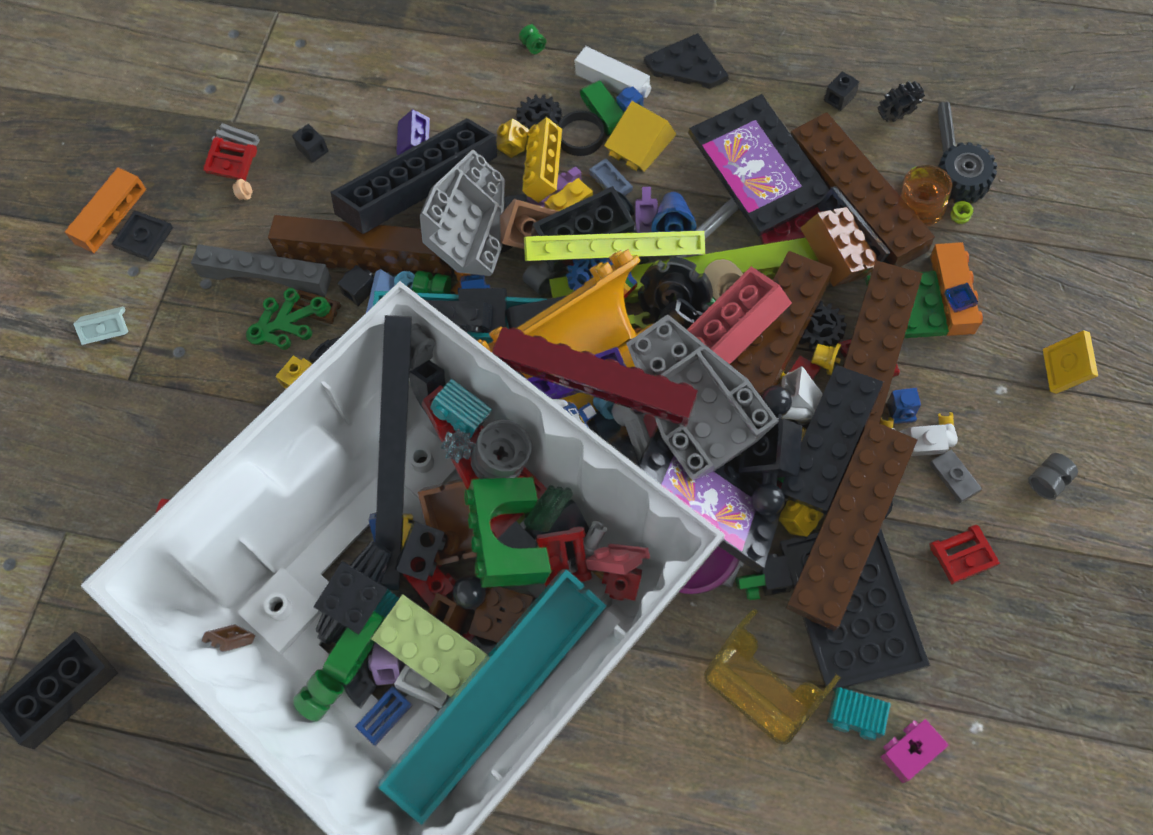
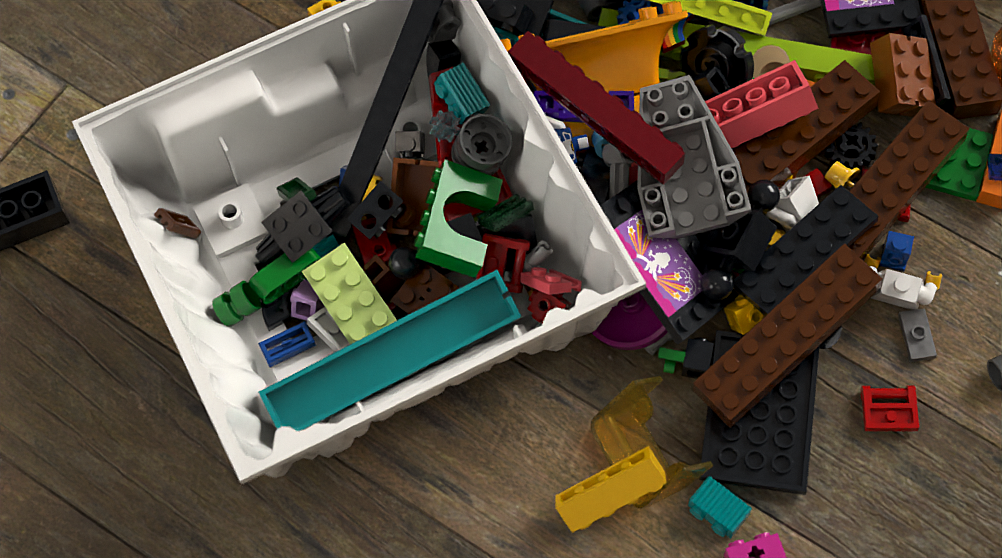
camera: 20 degrees right, 0 degrees up
none -> dark green tile [276,177,317,202]
none -> black brick [395,131,425,158]
none -> yellow brick [555,446,666,533]

